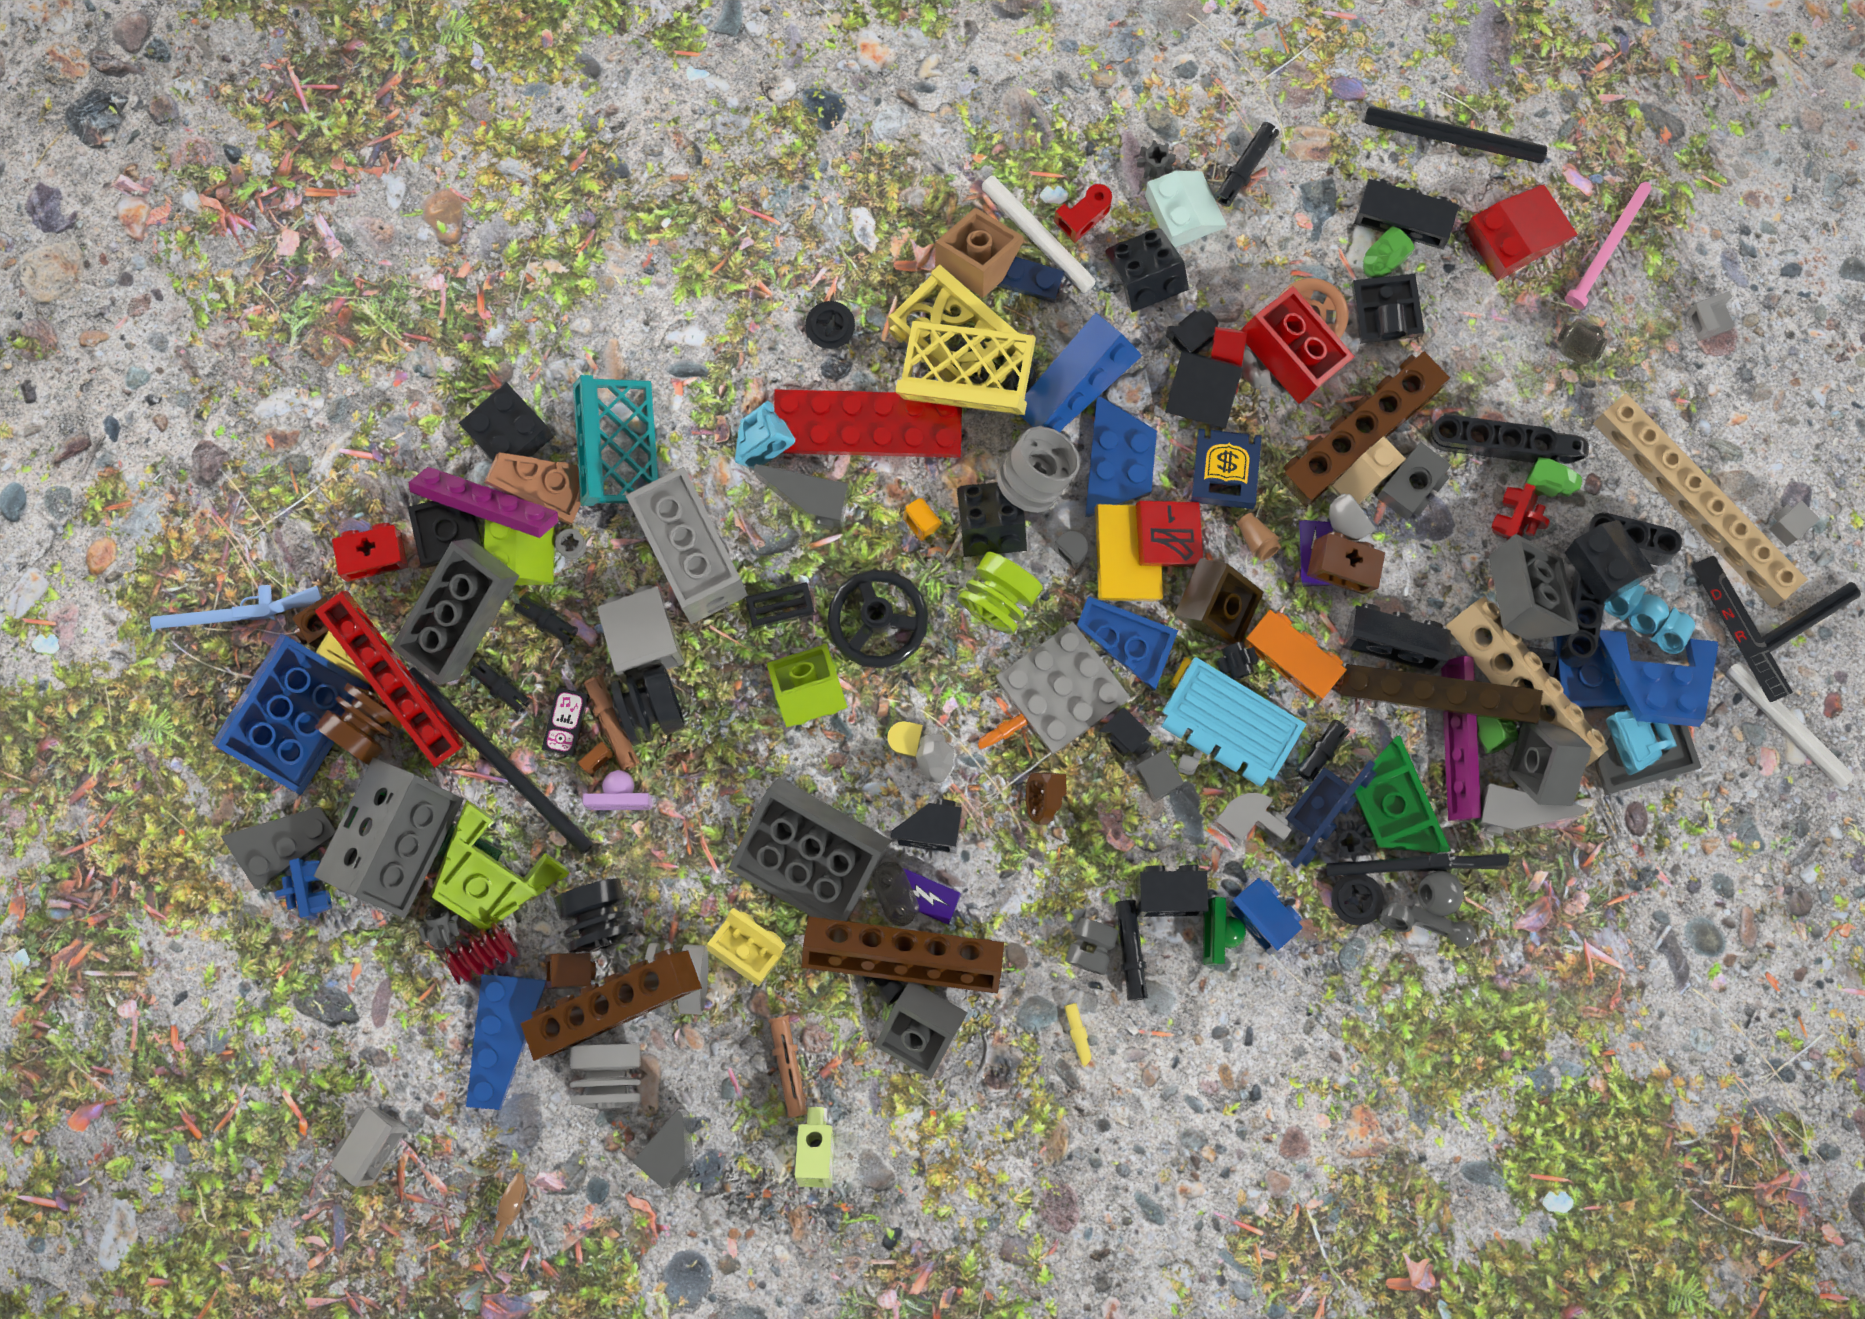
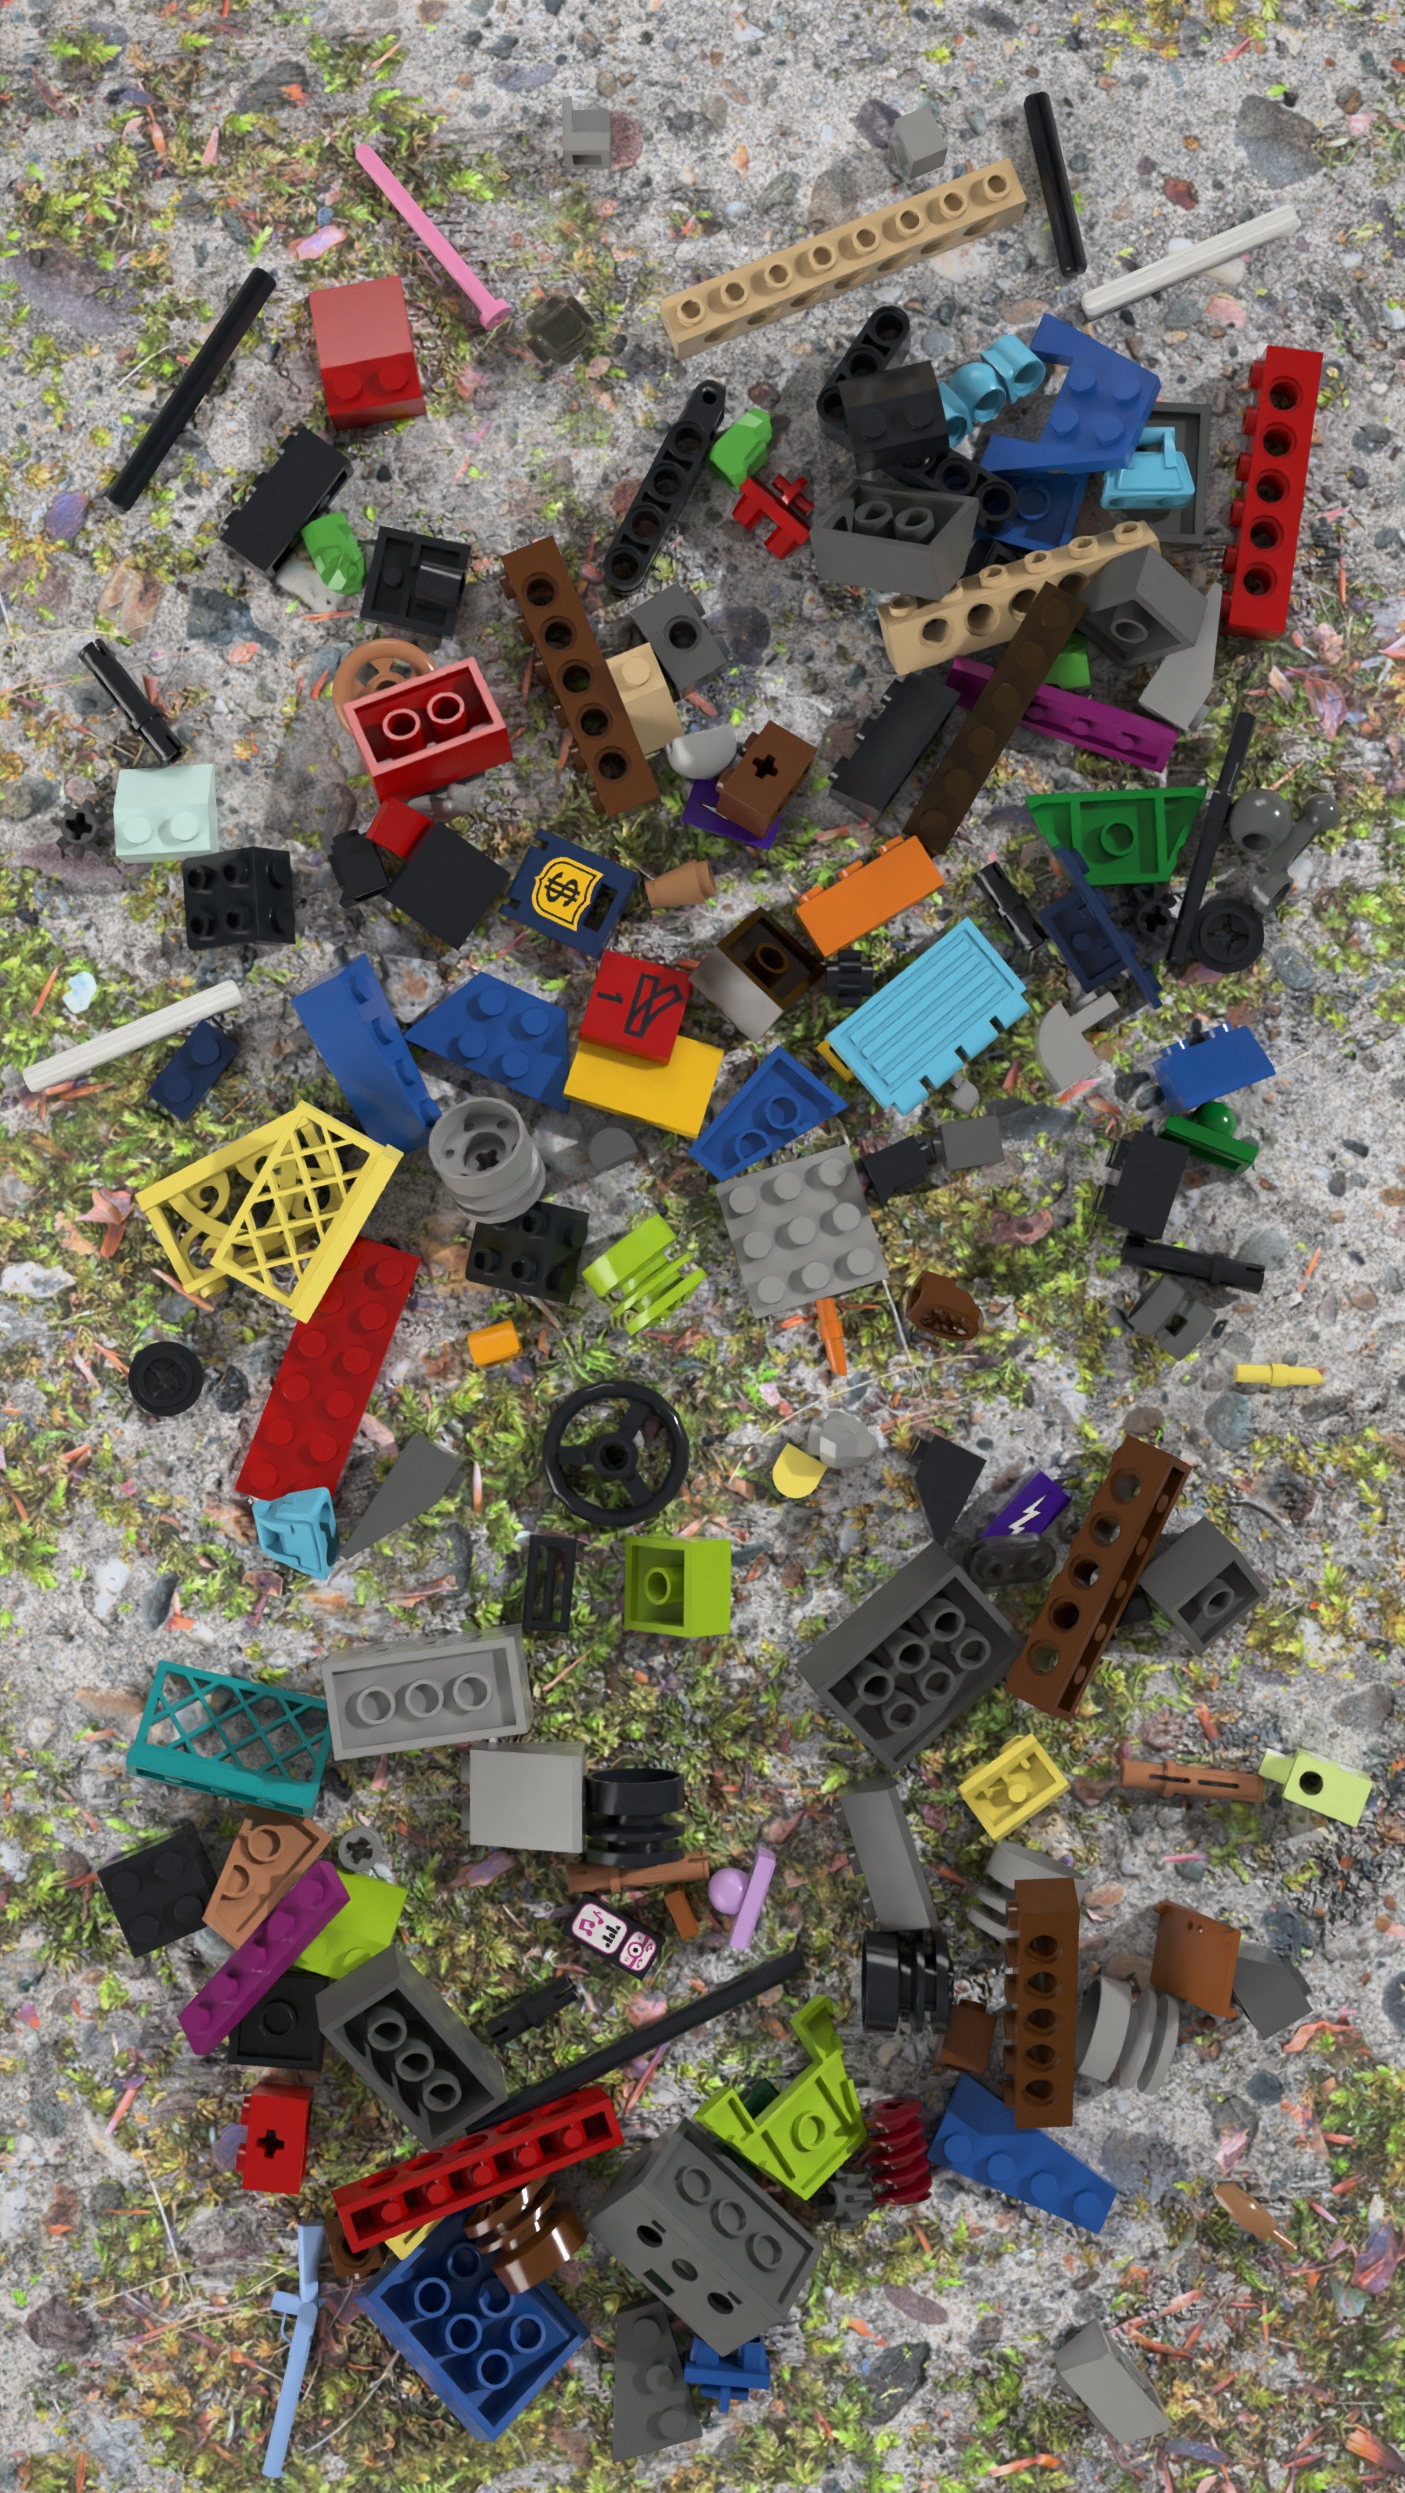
camera: 80 degrees left, 10 degrees up
black pin [514,594,578,645] -> none
medium nougat slope [935,207,1024,298] -> none
red leg [1054,184,1113,243] -> none
black sticker [1692,556,1793,702] -> none
none -> dark grey slope [832,1771,940,1932]
none -> dark orange door [1150,1899,1241,2018]
none -> red brick [1219,345,1324,642]

